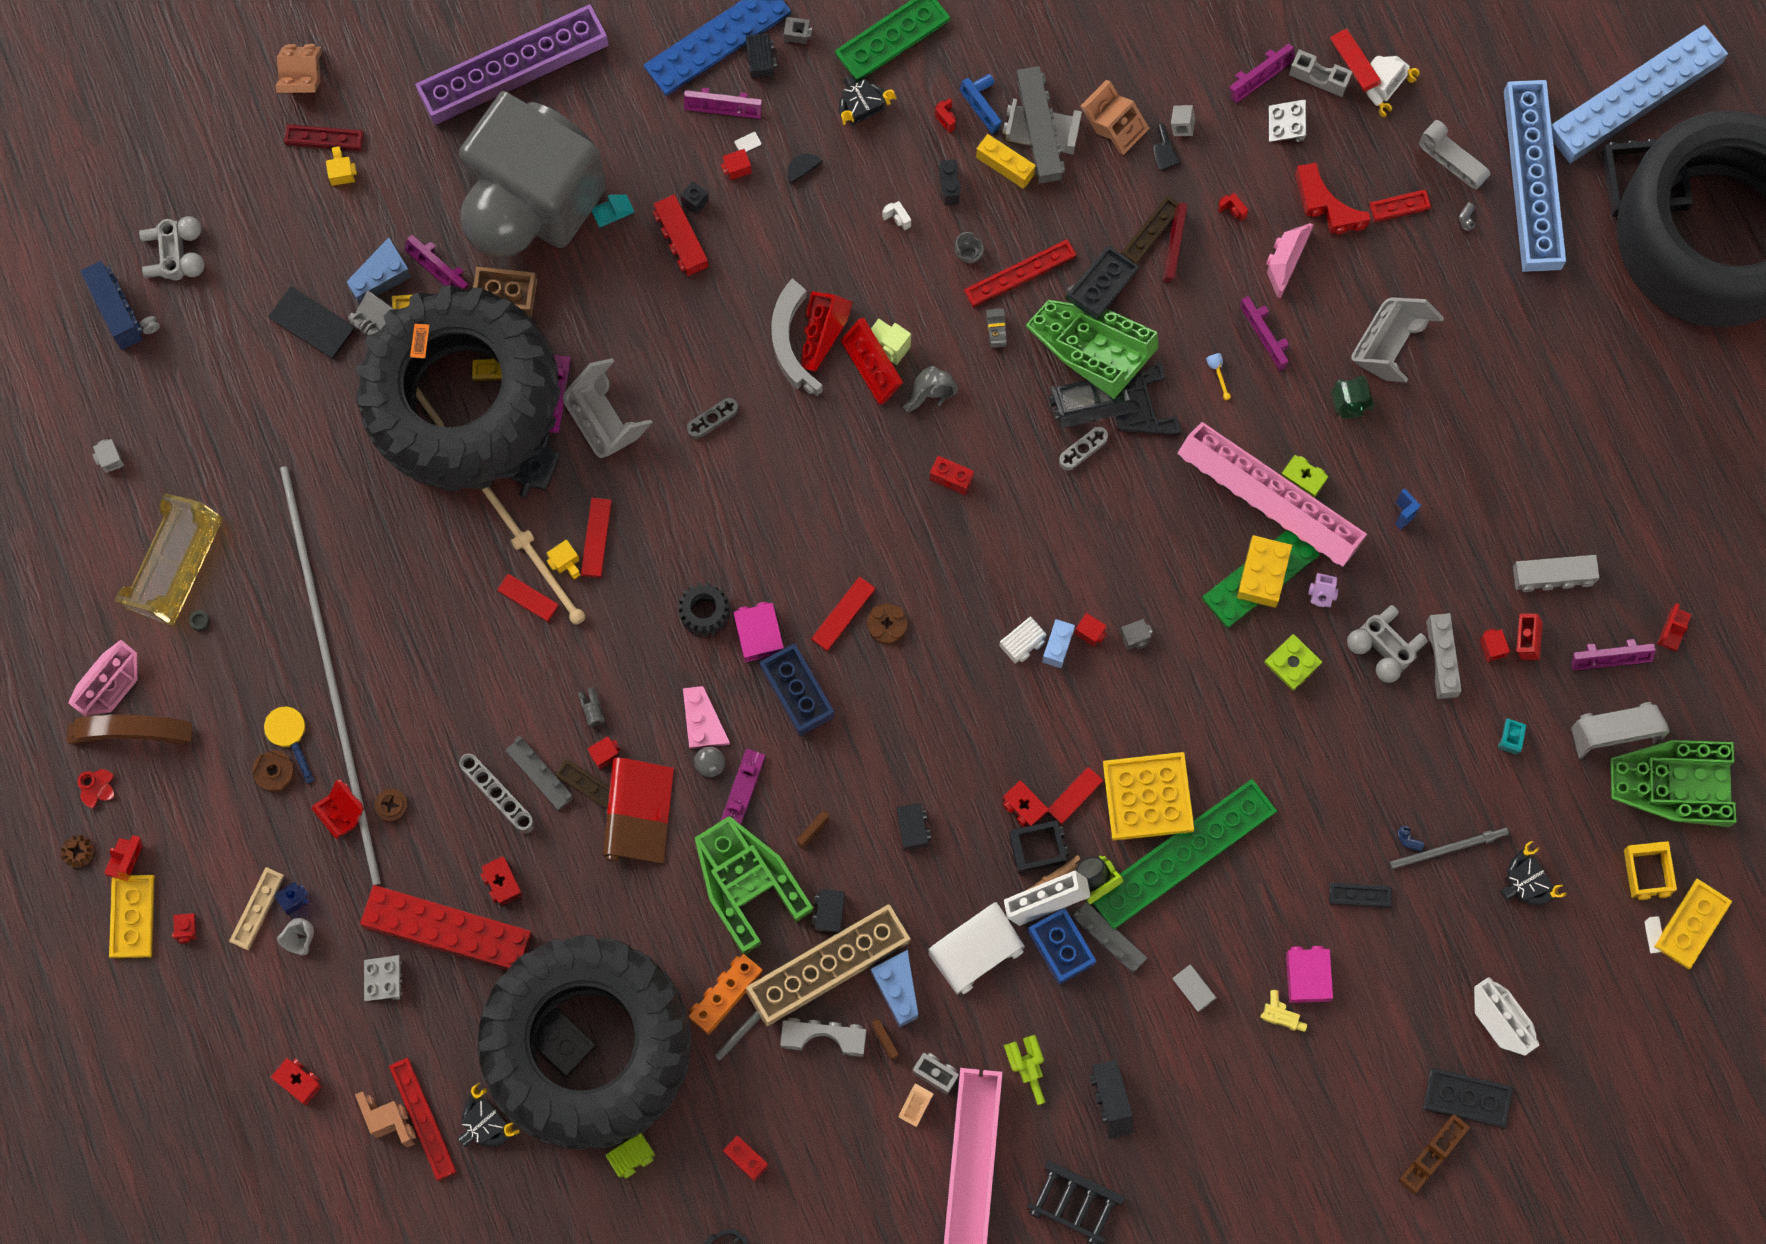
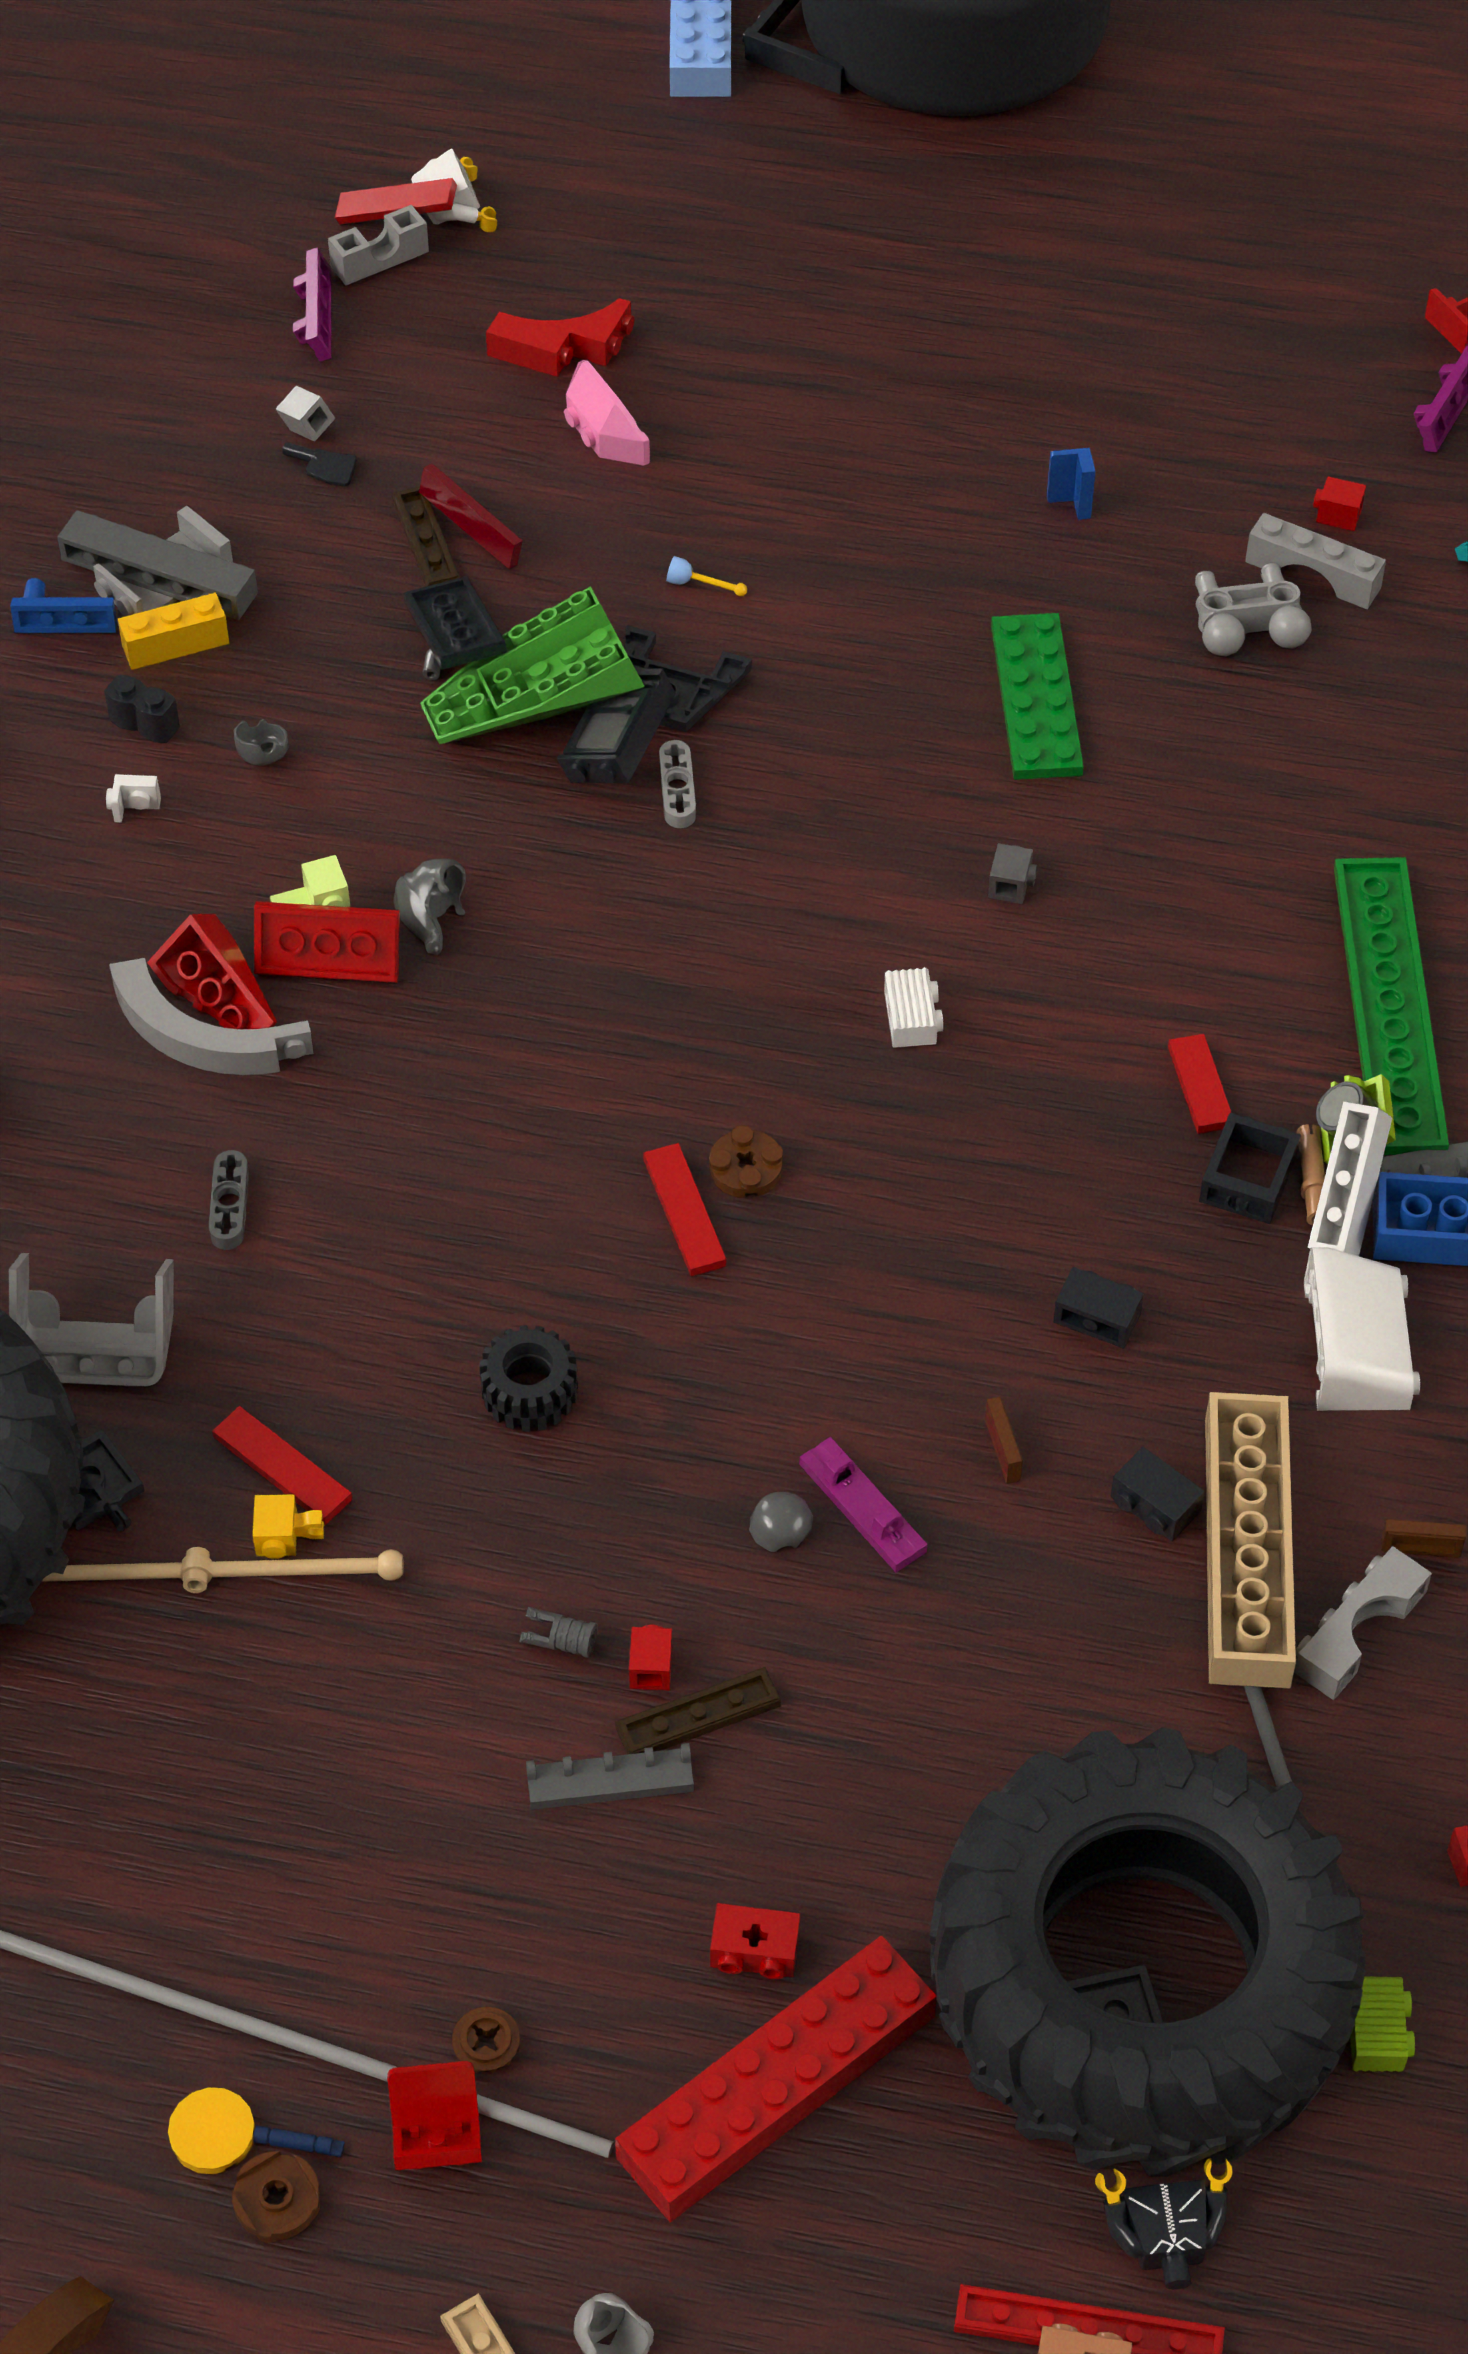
camera: 55 degrees left, 20 degrees down
clear blue brick [274,882,309,915] -> none
light grey hinge [364,955,402,1001] -> none
light grey beam [459,754,534,834] -> none
red tile [497,574,559,622] -> none
door [602,758,674,864] -> none
bright pink wing [683,686,730,749] -> none
orange brick [689,954,763,1035] -> none
bright green wedge [695,816,813,955] -> none
dark pink brick [733,602,784,662] -> none
dark blue brick [759,643,835,737] -> none
medium blue wedge [871,950,918,1028] -> none
red brick [929,456,974,496] -> none
red bracket [934,98,956,133] -> none
red tile [964,239,1077,308] -> none
dark grey leg [986,308,1007,348] -> none
red brick [1002,780,1049,828] -> none
light blue brick [1042,619,1075,668] -> none
red brick [1074,613,1107,647] -> none
nougat bracket [1080,80,1150,155] -> none
yellow plate [1103,752,1194,841] -> none
bright pink brick [1177,422,1367,566] -> none
red bracket [1217,193,1249,221] -> none
yellow brick [1237,535,1292,608] -> none
magenta hinge [1240,296,1289,371] -> none
lime piece [1264,634,1322,691] -> none
hinge [1269,100,1306,142] -> none
lime brick [1281,455,1328,498] -> none
lavender brick [1308,573,1339,607] -> none
clear green brick [1330,376,1375,419] -> none
light grey windscreen [1351,298,1444,383] -> none
red tile [1369,189,1431,223] -> none
light grey beam [1419,120,1490,189] -> none
flat silver arm [1458,203,1475,231] -> none
light blue brick [1504,80,1566,272] -> none
light grey brick [1513,555,1599,592] -> none
red brick [1516,614,1542,660] -> none

